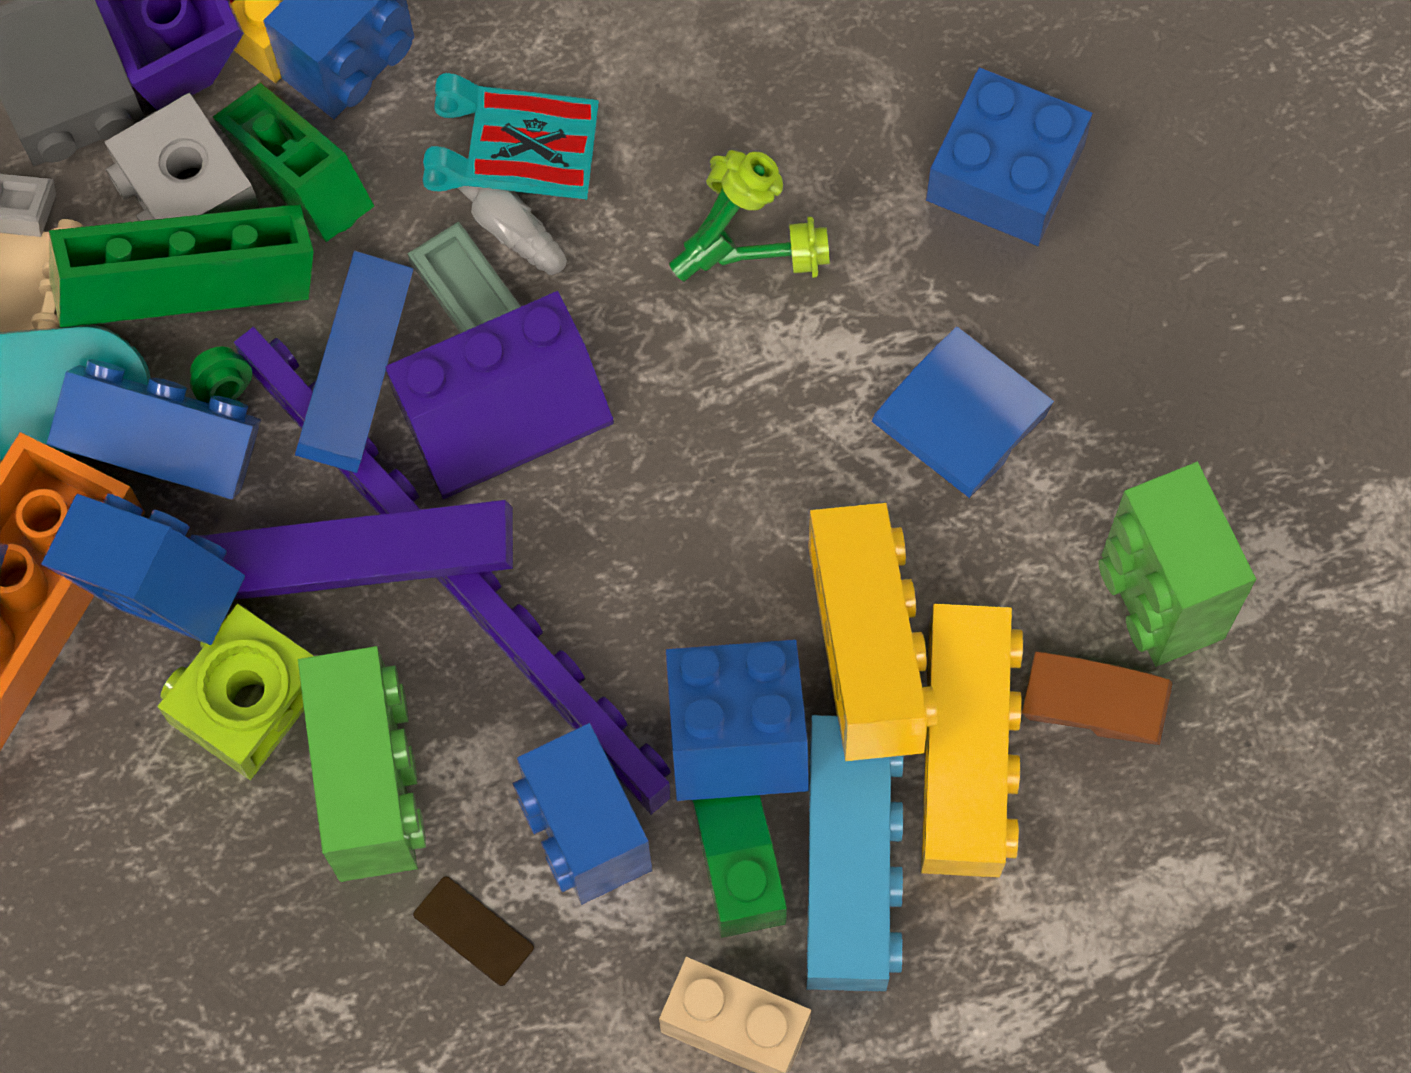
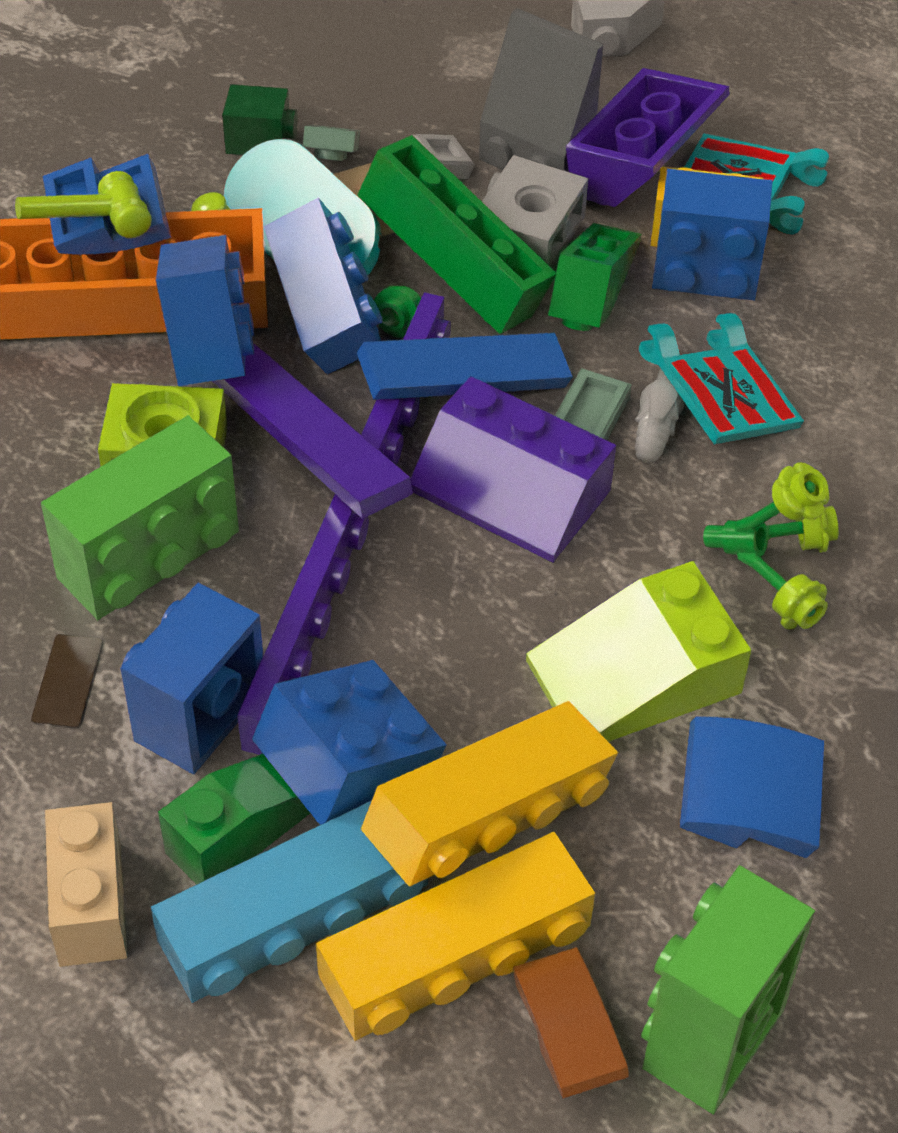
camera: 55 degrees right, 20 degrees down
none -> slope [526,561,751,742]

